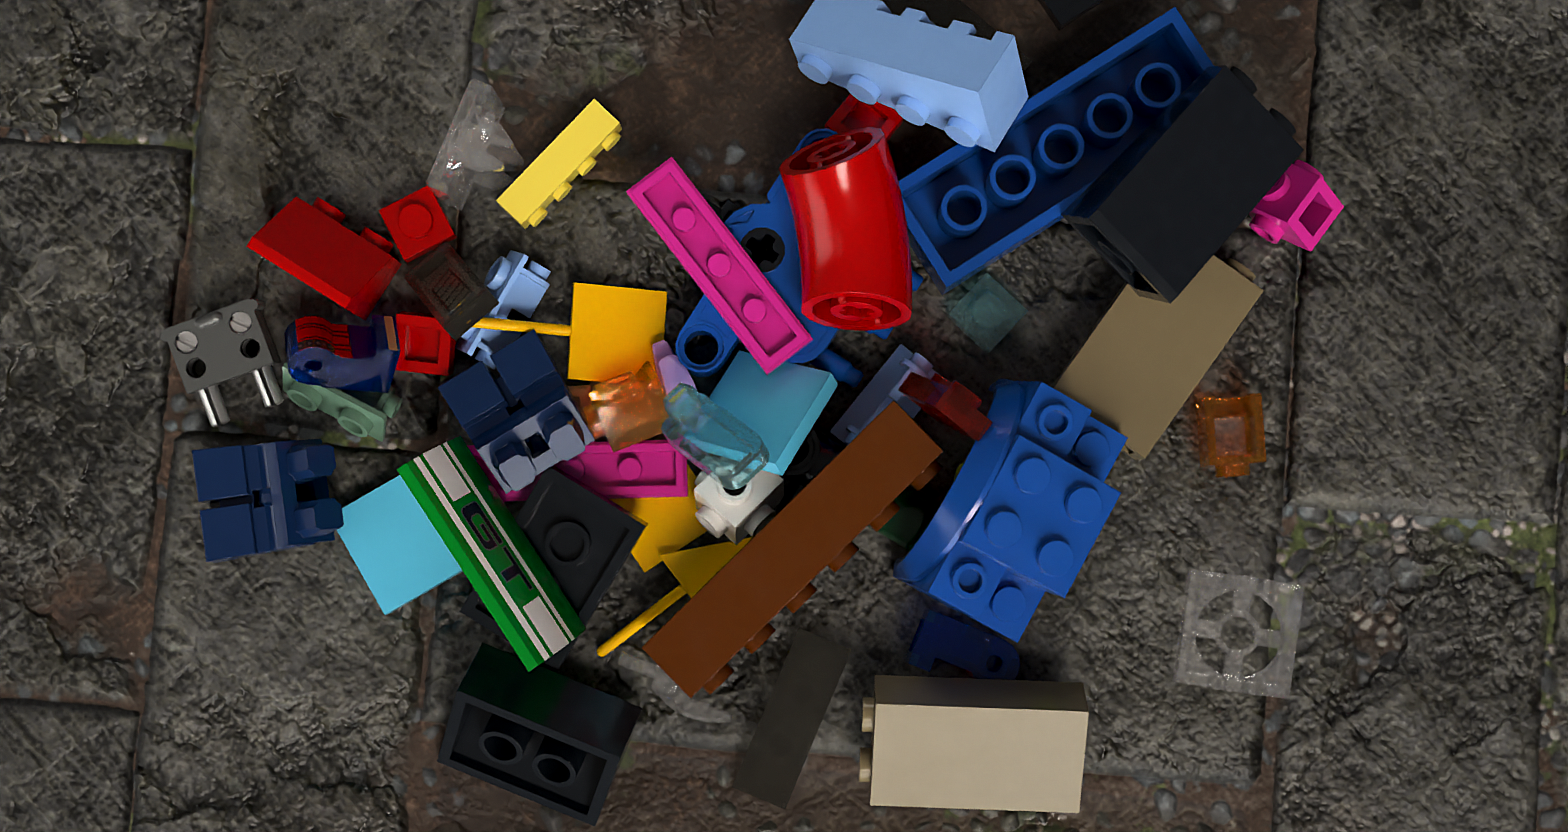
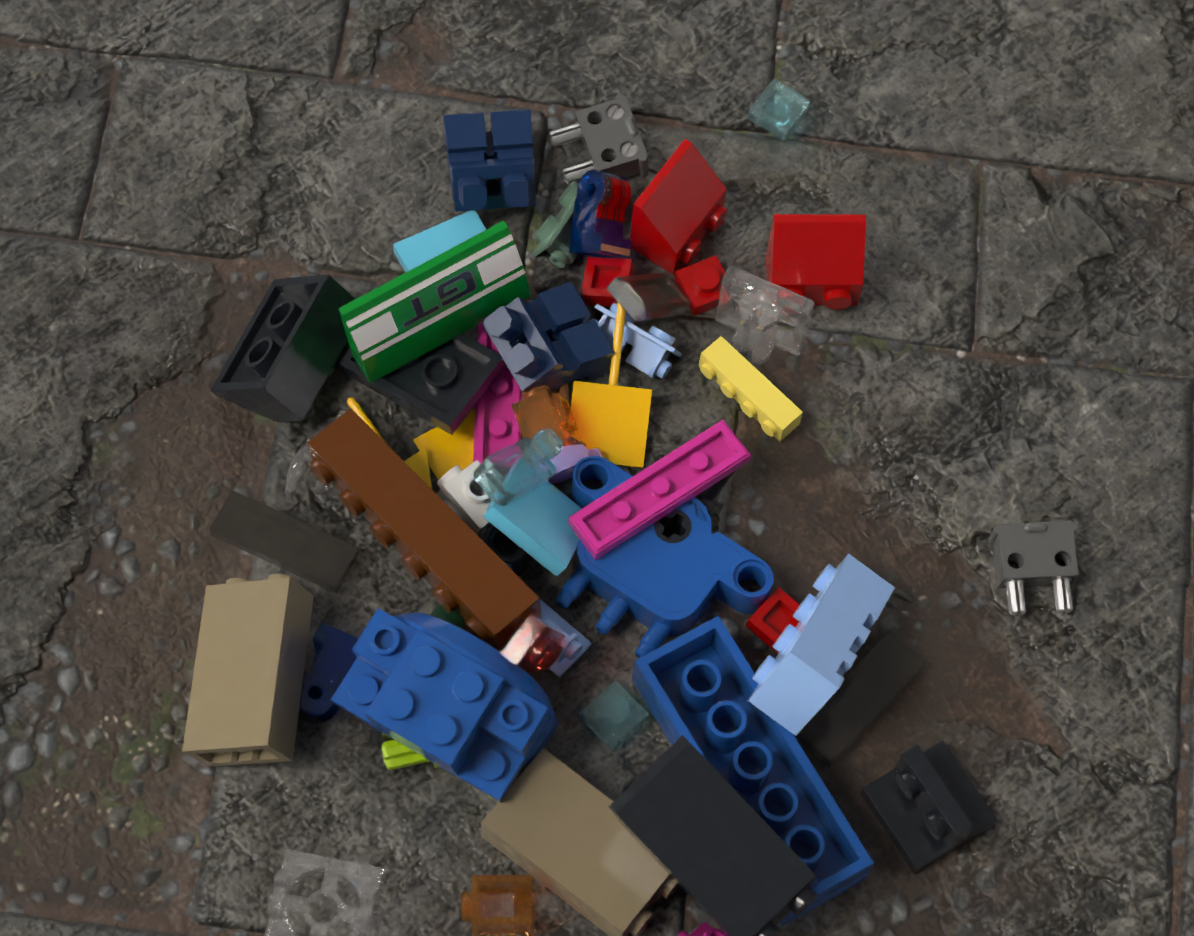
camera: 90 degrees right, 20 degrees down
red brick [778,127,912,331] -> none
none -> clear light blue plate [748,79,810,141]
none -> red slope [765,214,866,310]

